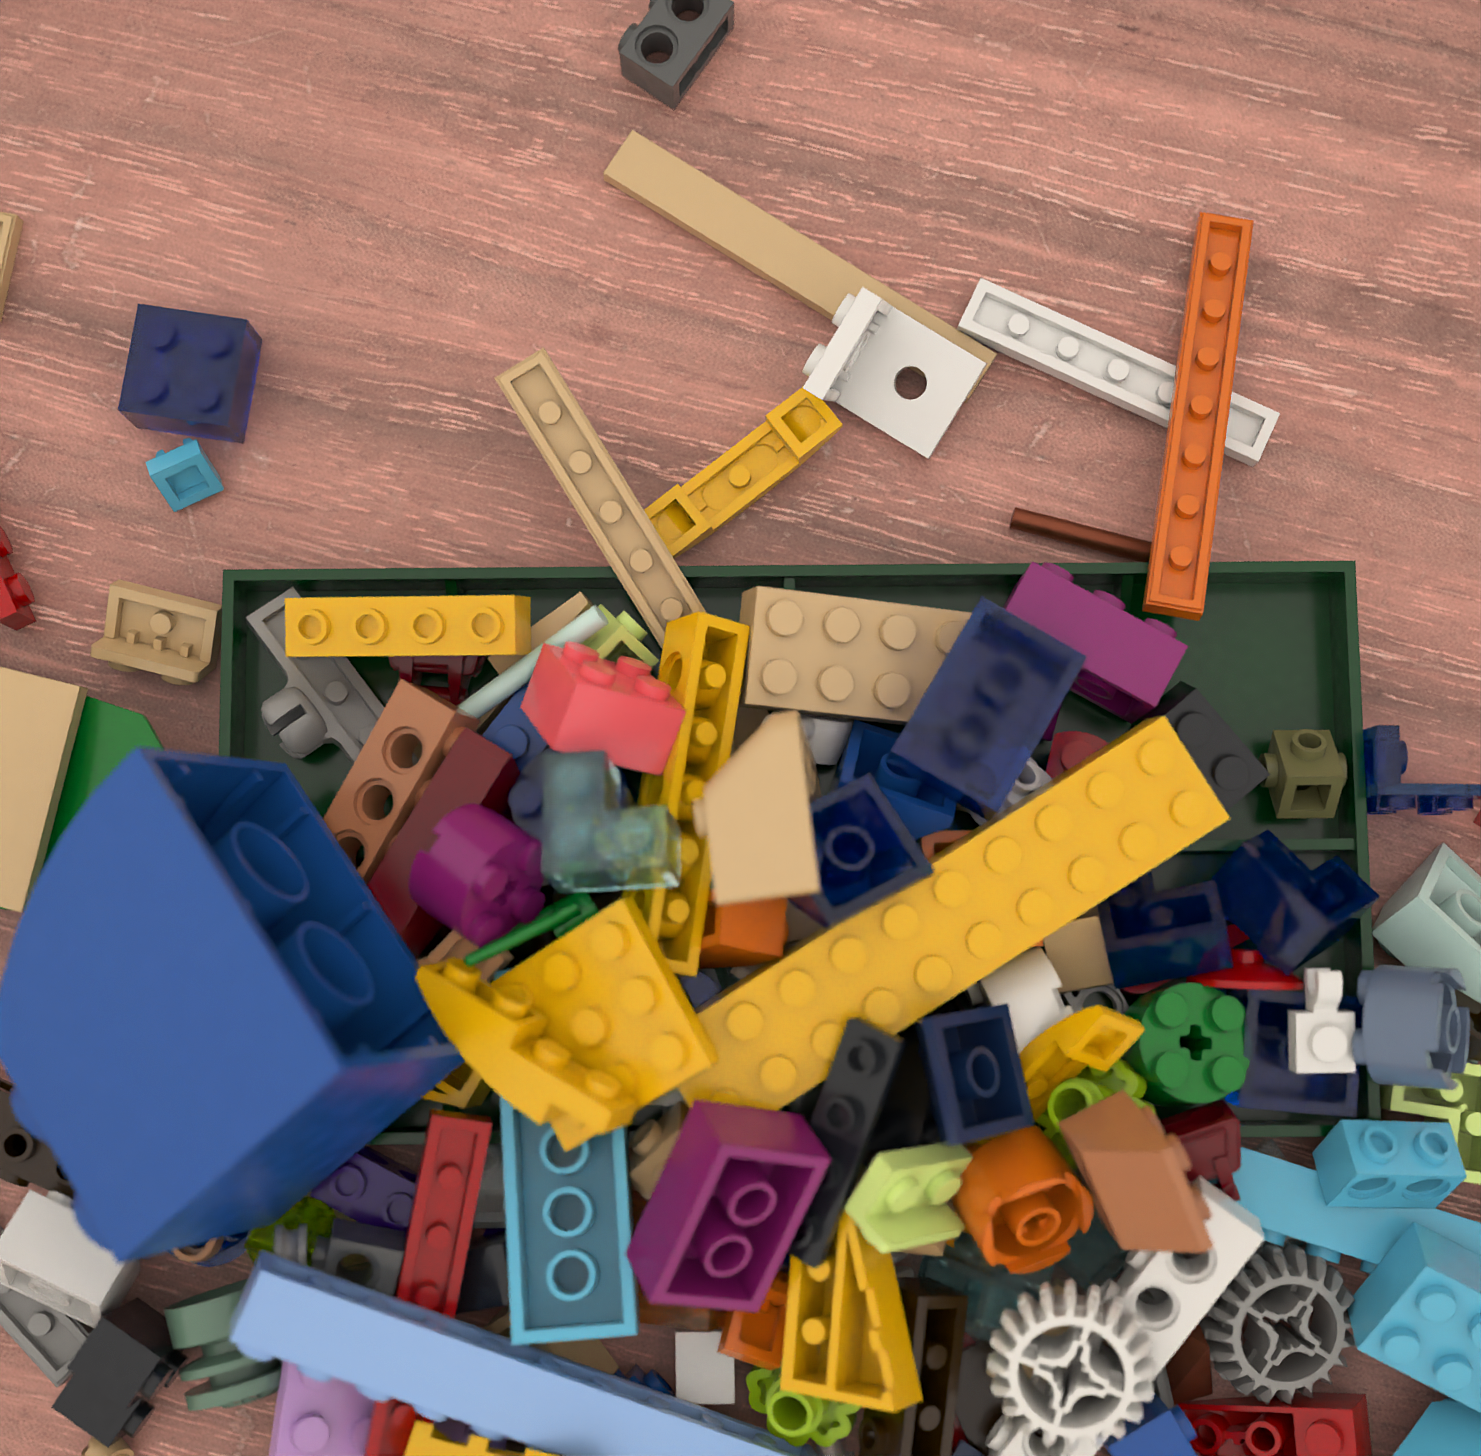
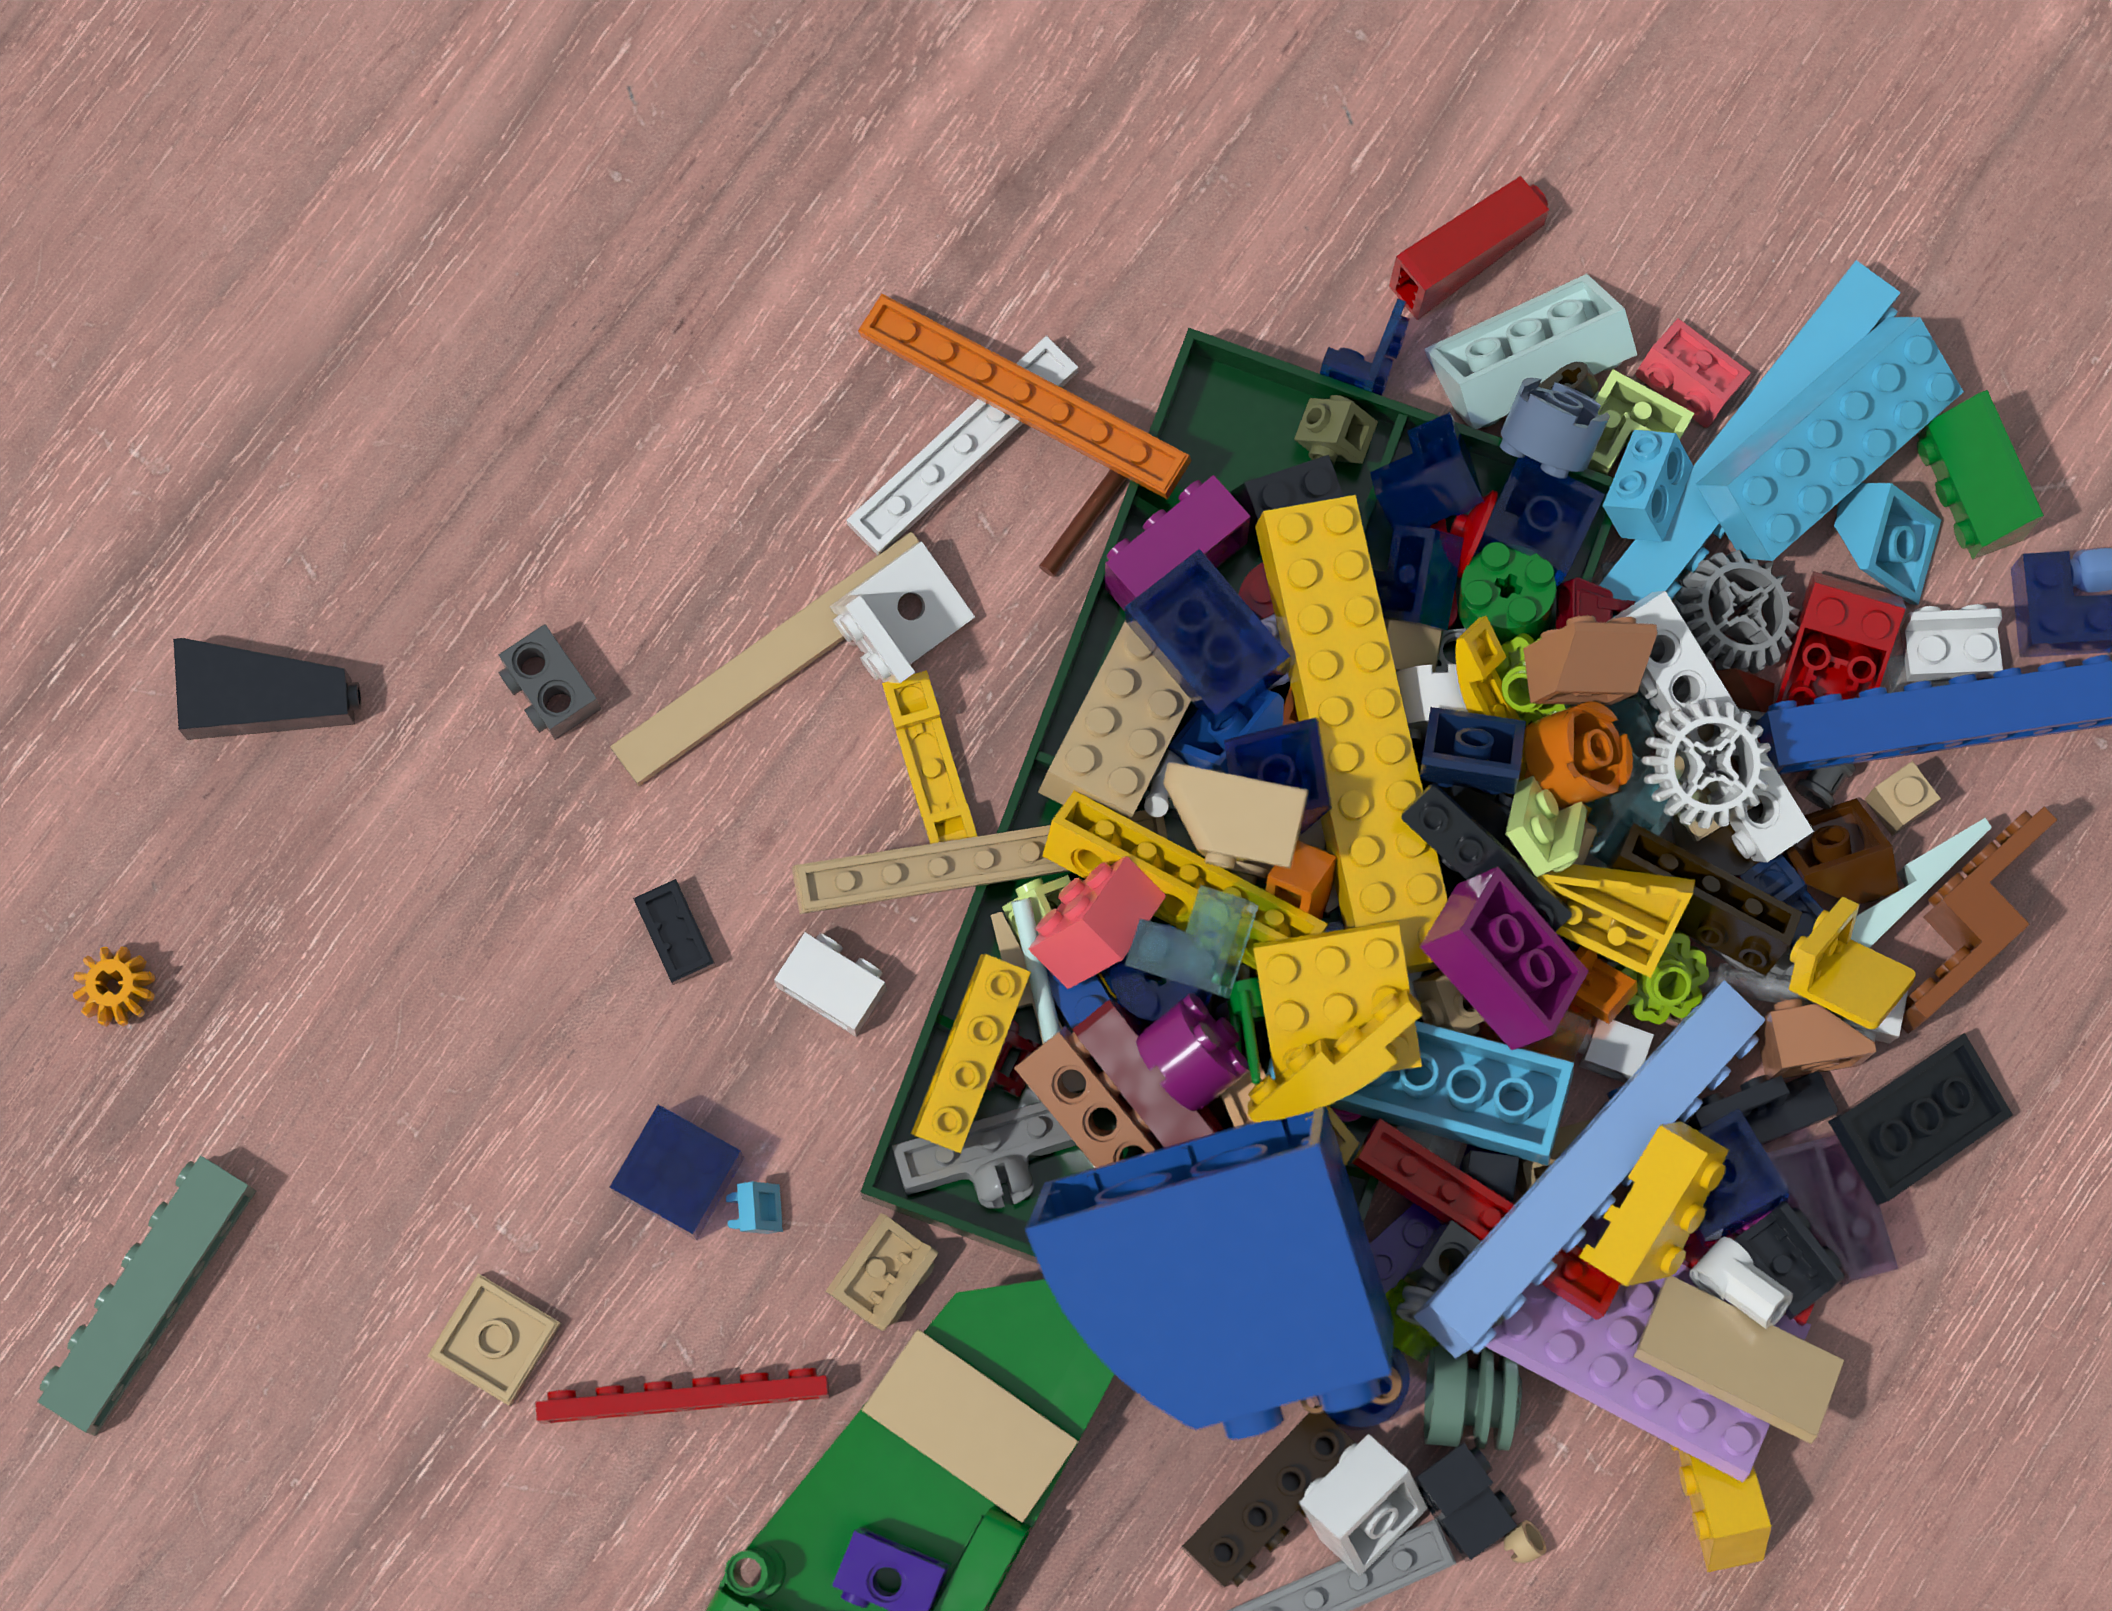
camera: 70 degrees left, 5 degrees down
white plate [1288,968,1356,1073] -> none
none -> black plate [633,879,716,985]
none -> white brick [774,932,887,1037]

